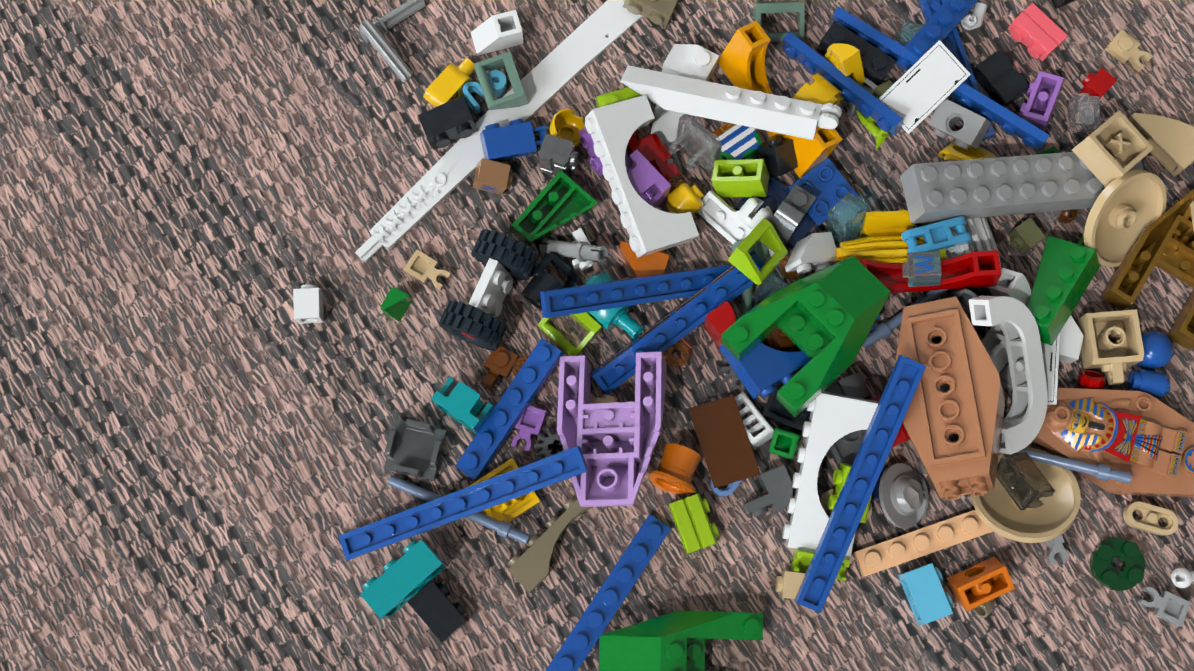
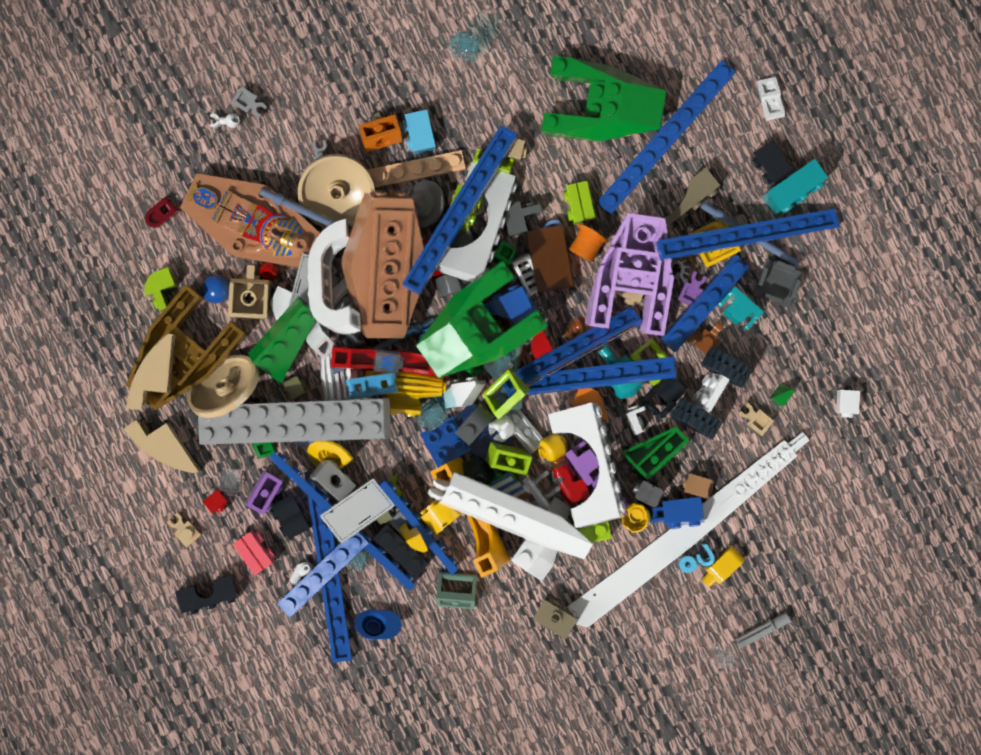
camera: 170 degrees left, 10 degrees up
light grey axle [359,19,413,82] -> none
black brick [418,96,478,150] -> none
white slope [471,10,524,56] -> none
sand green tile [474,51,528,110] -> none
light grey pin [539,238,608,263] -> none
clear smoke hinge [996,453,1055,510] -> none
tan brick [1072,110,1154,187] -> none
dark green plate [1090,538,1145,591] -> none
tan plate [1123,502,1179,536] -> none
blue brick [1128,369,1170,398] -> none

